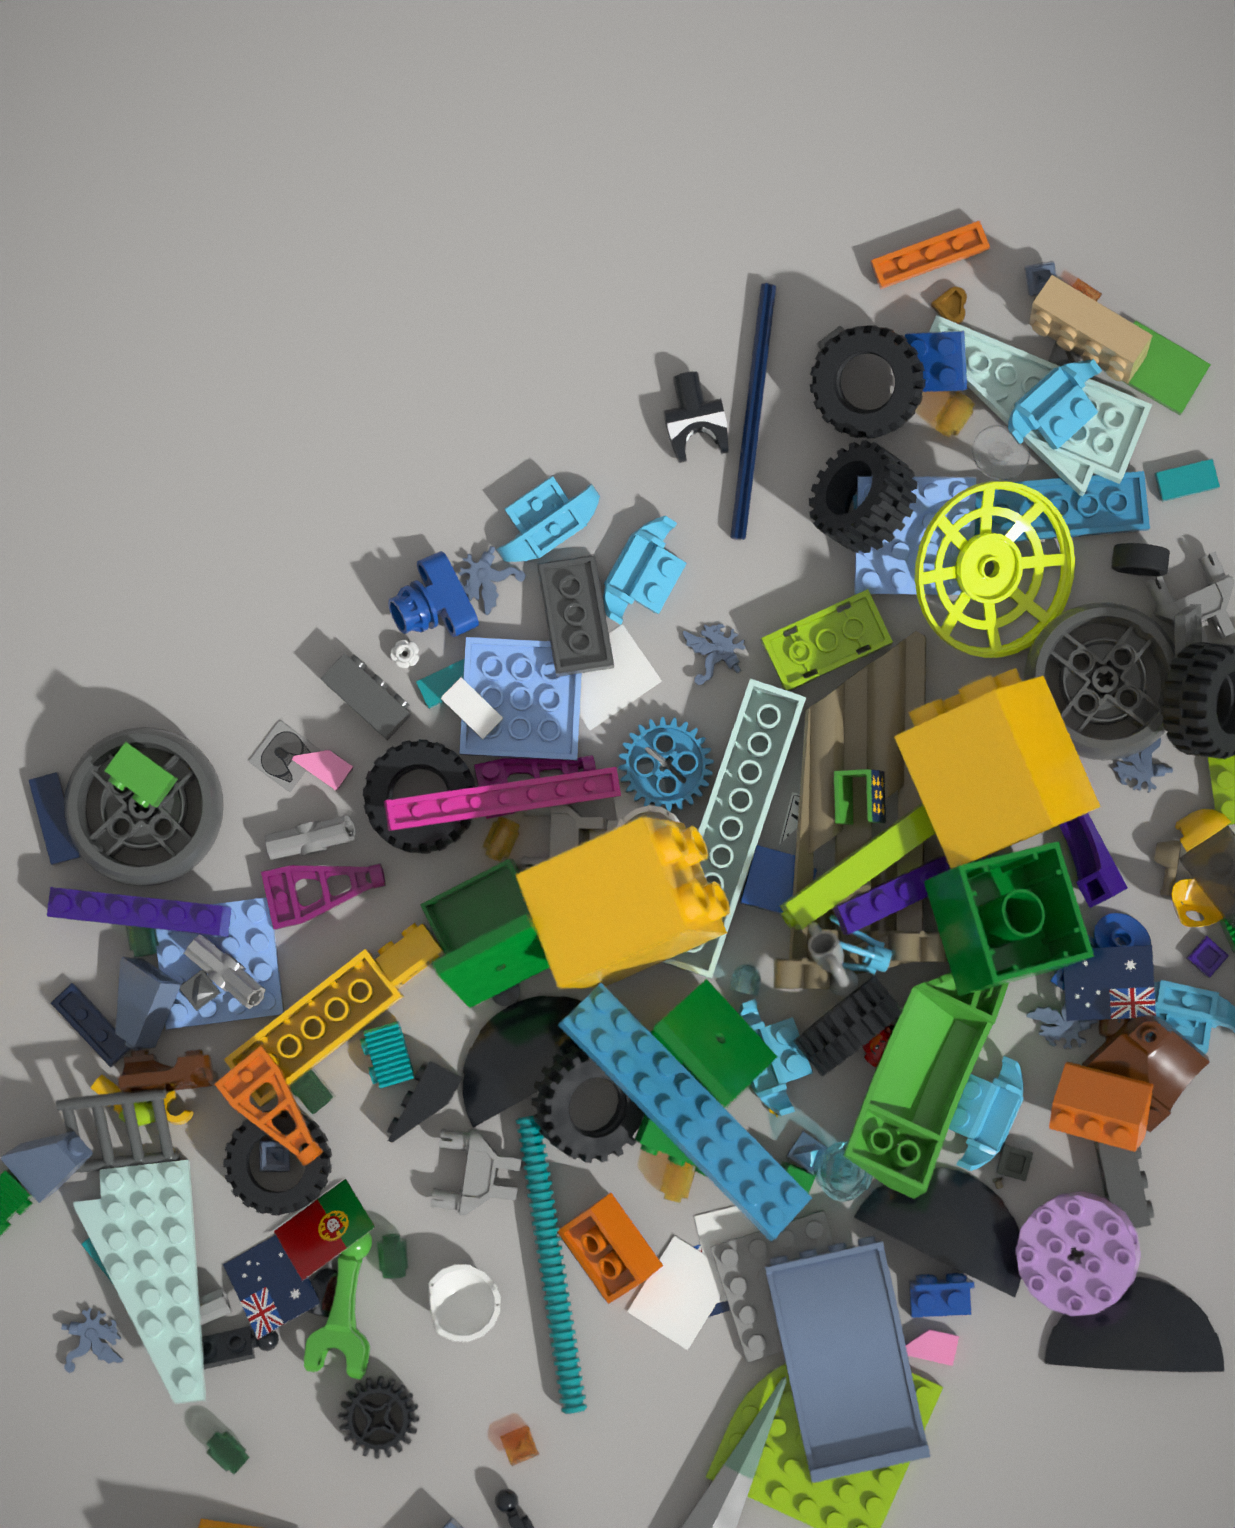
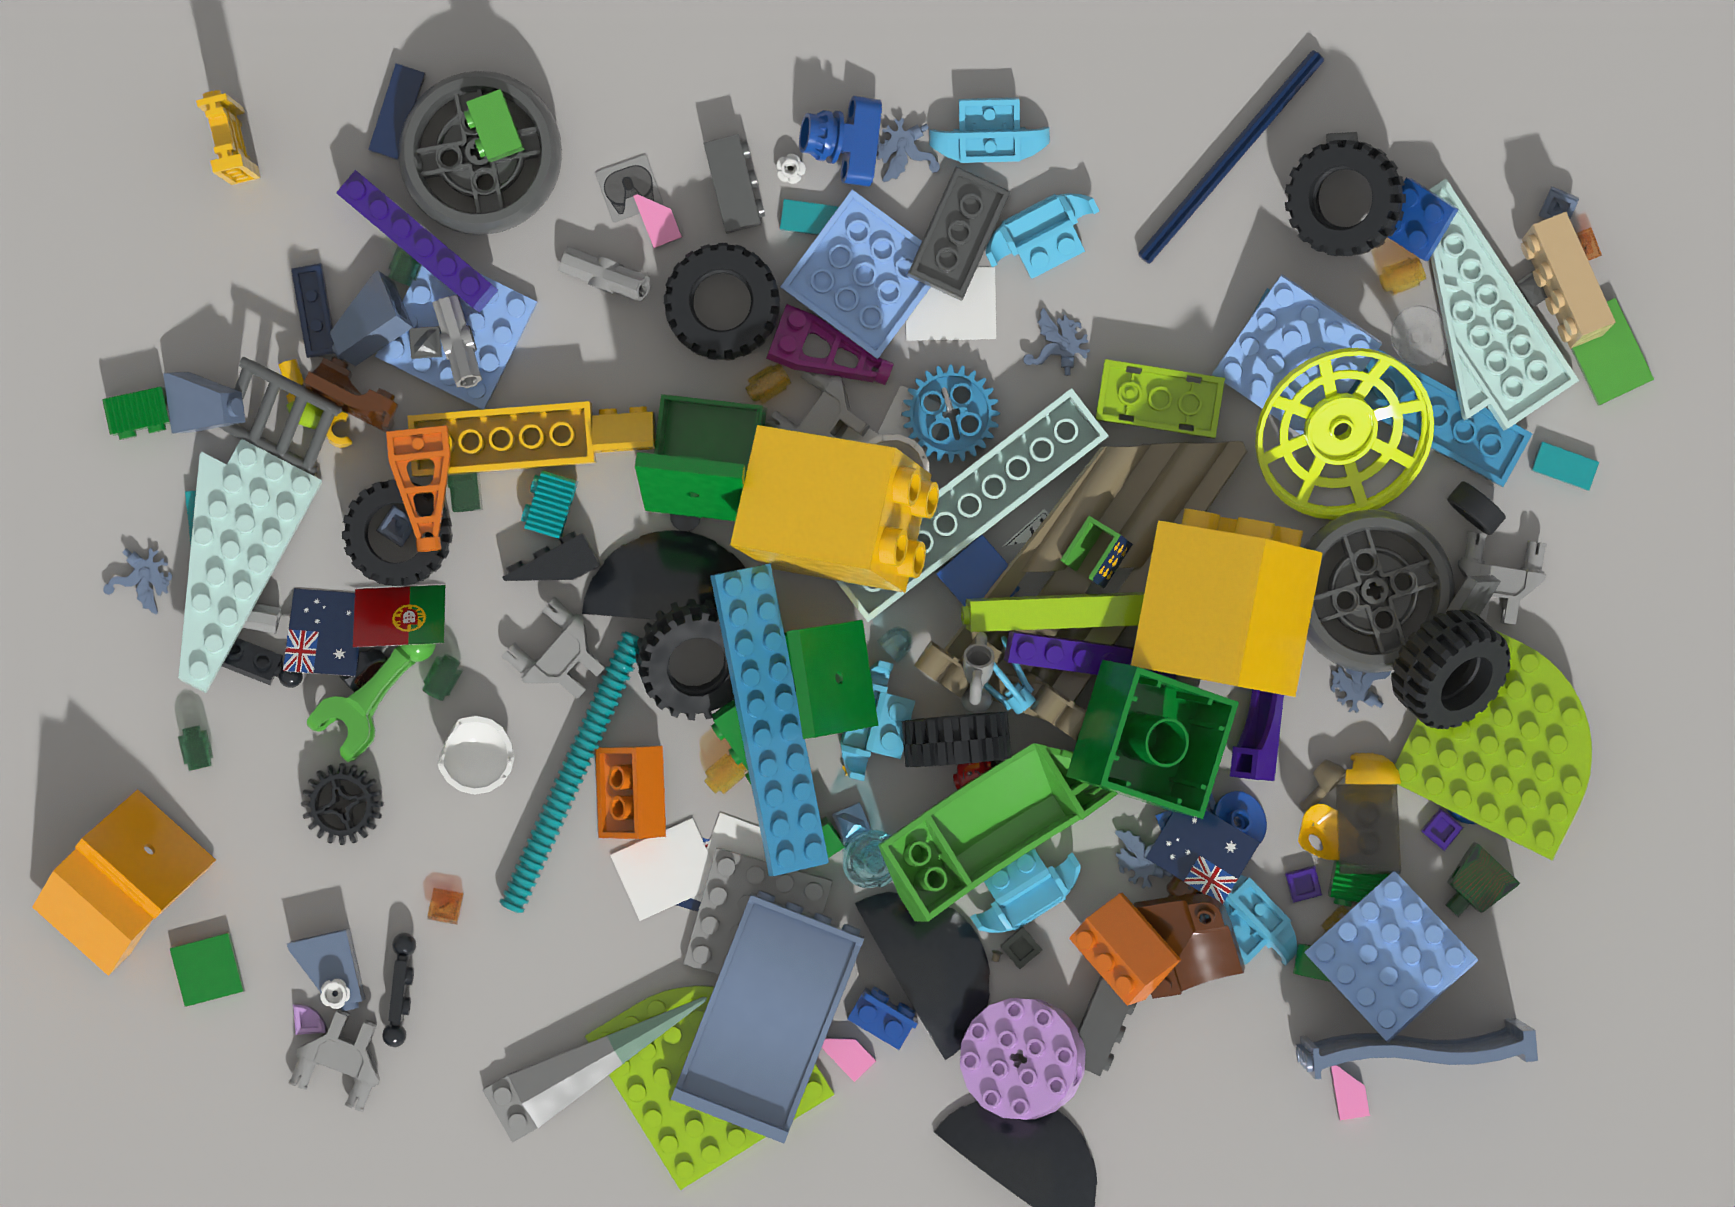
camera: 30 degrees right, 5 degrees up
magenta plate [261,863,386,930] -> none
dark pink plate [384,767,621,831] -> none
white tile [441,677,503,740] -> none
black connector [664,371,729,463] -> none
black tyre [809,440,918,553] -> none
orange plate [870,220,990,290] -> none
pearl gold tile [931,287,967,324] -> none
medium azure plate [1008,359,1102,450] -> none

